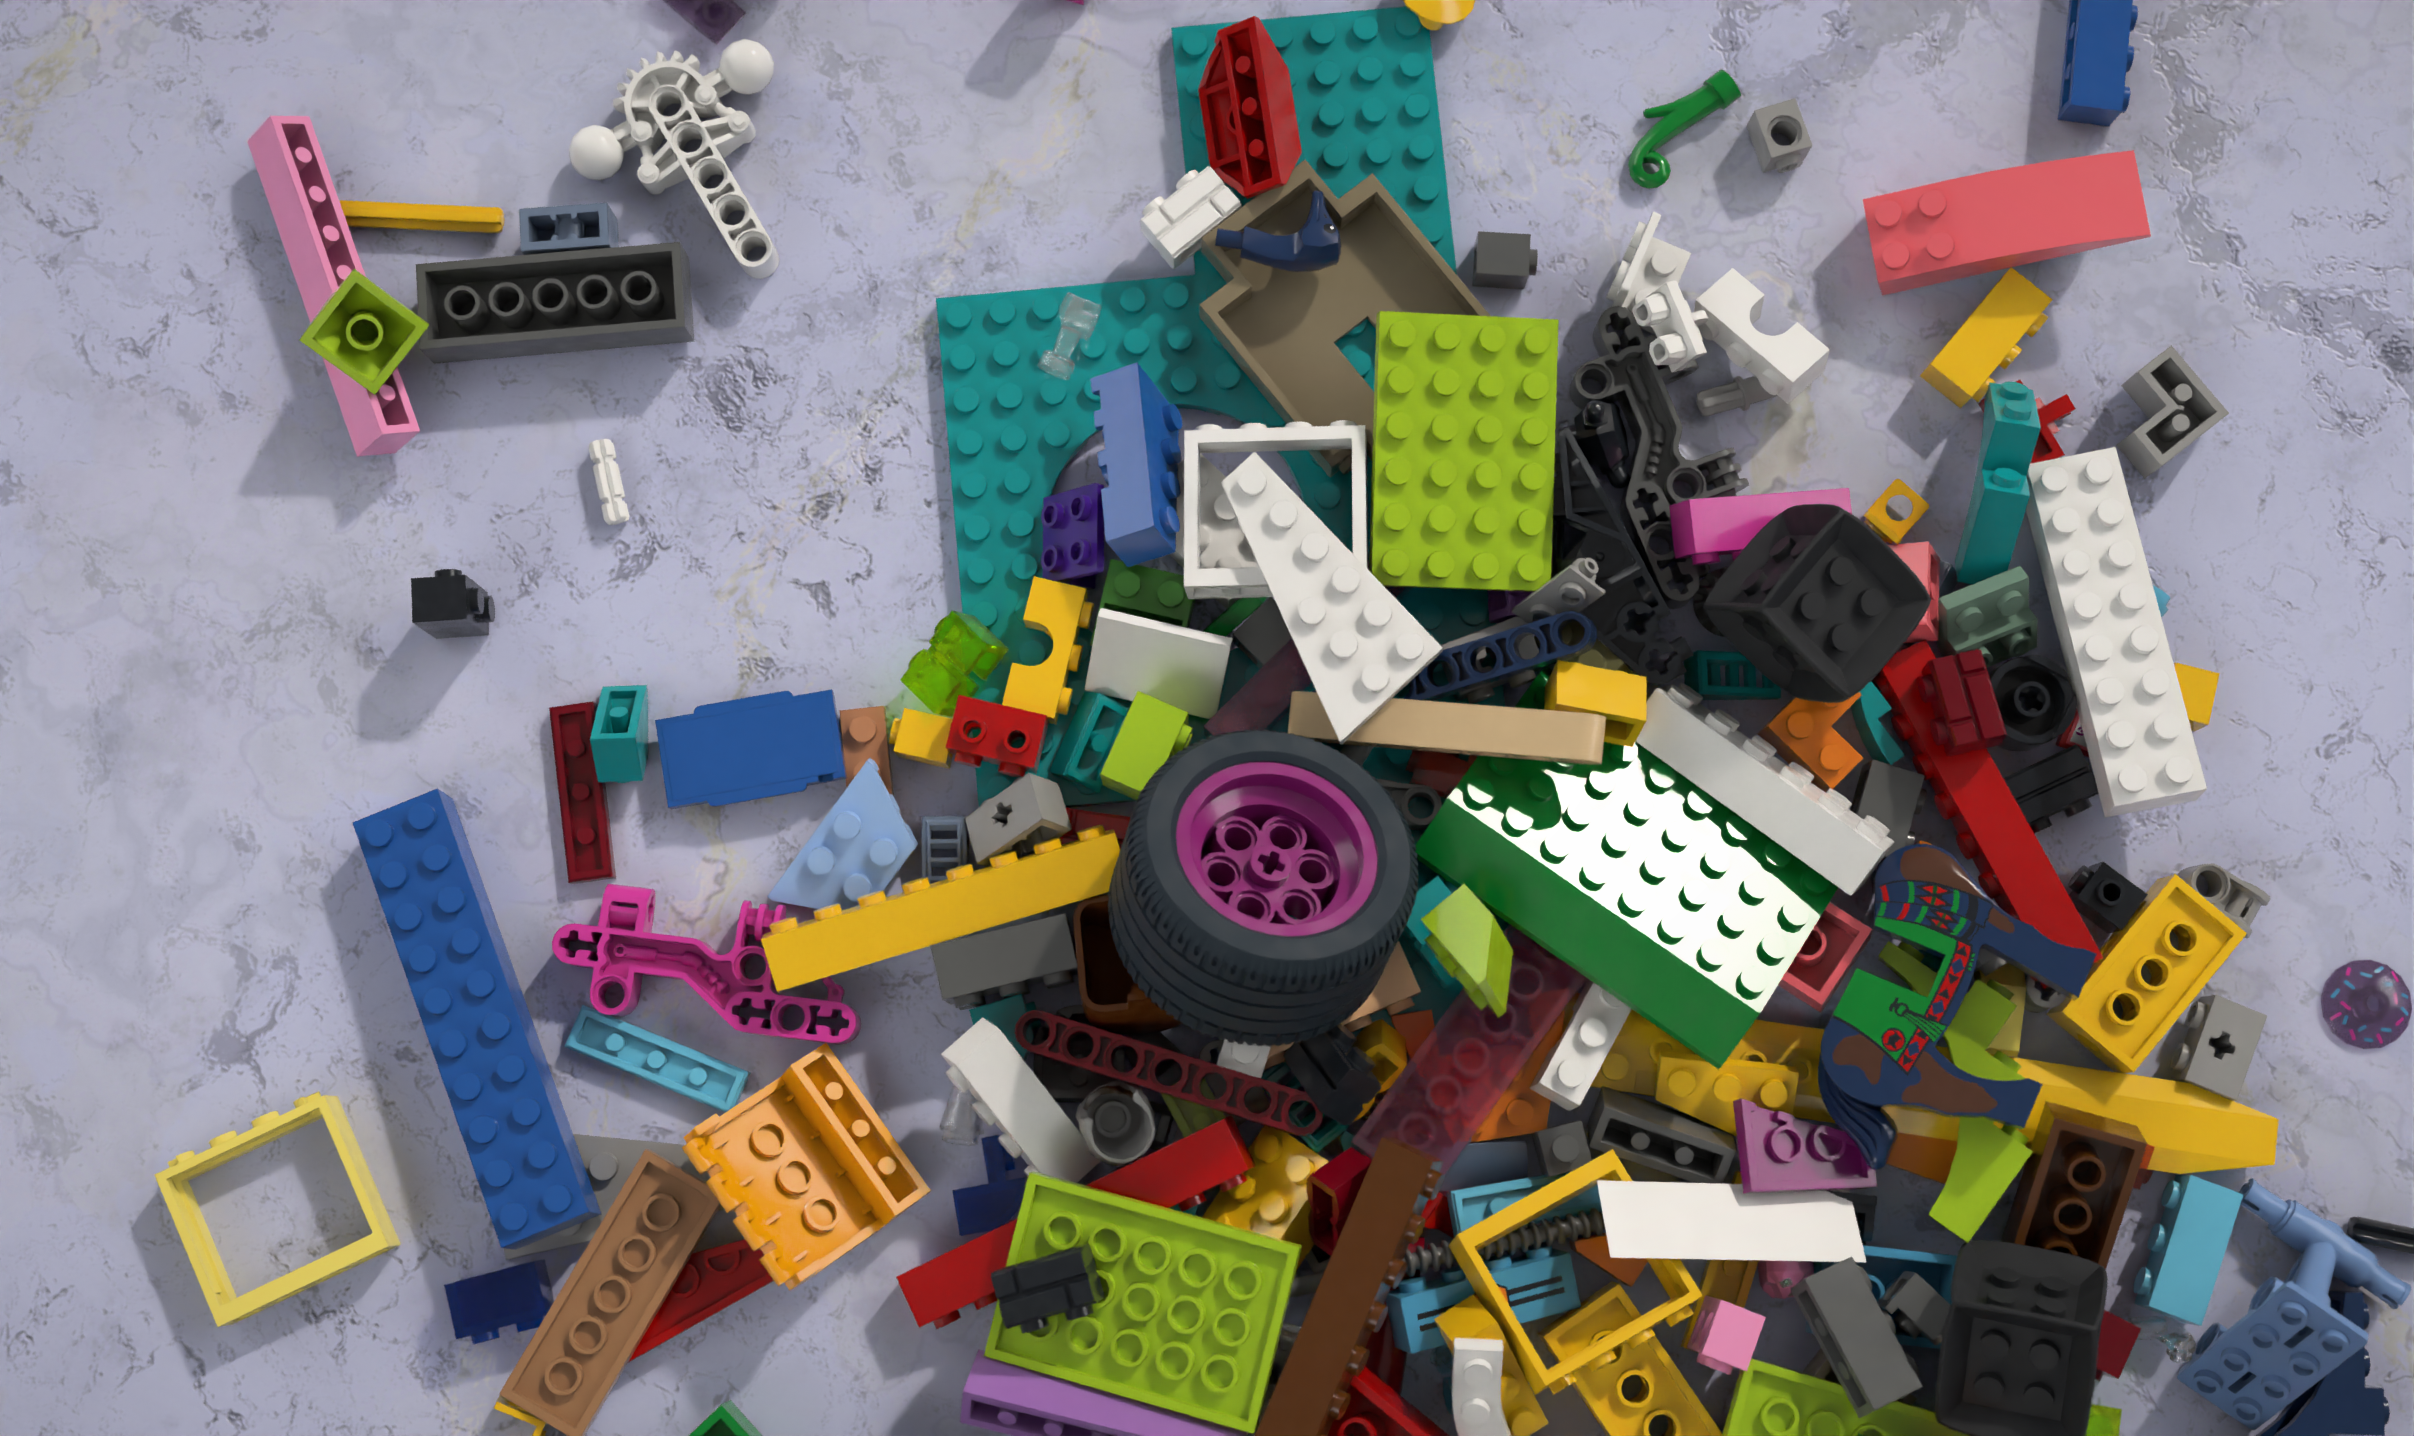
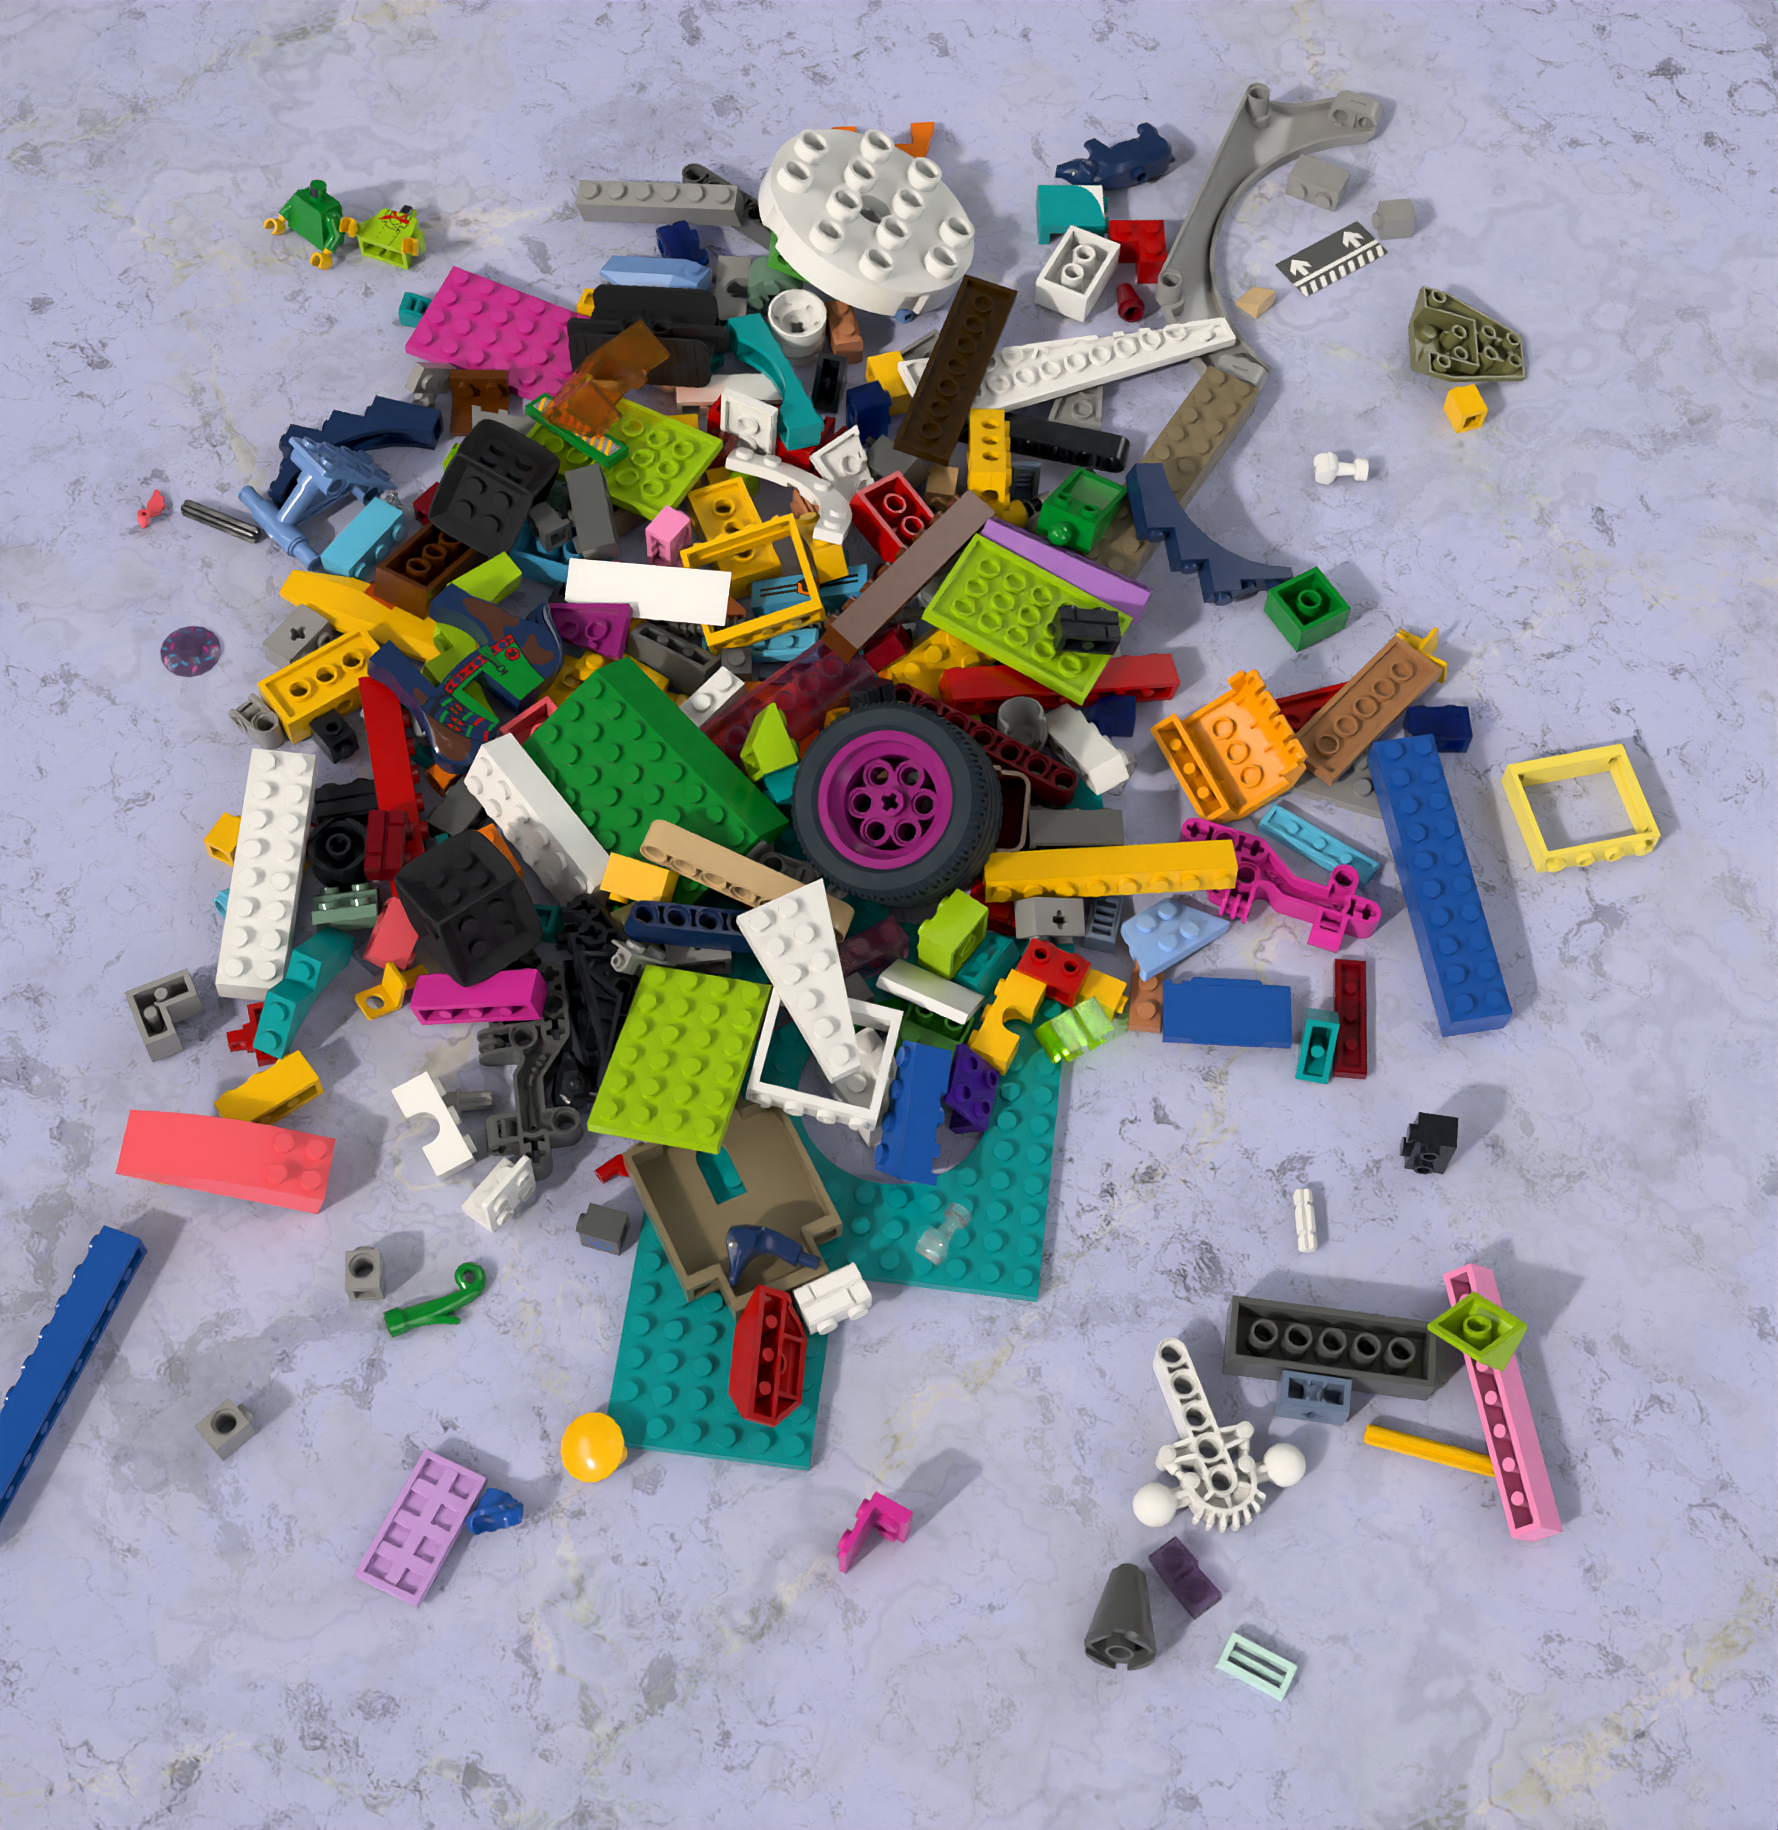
camera: 170 degrees left, 20 degrees down
white hips [1632,280,1708,373] -> none

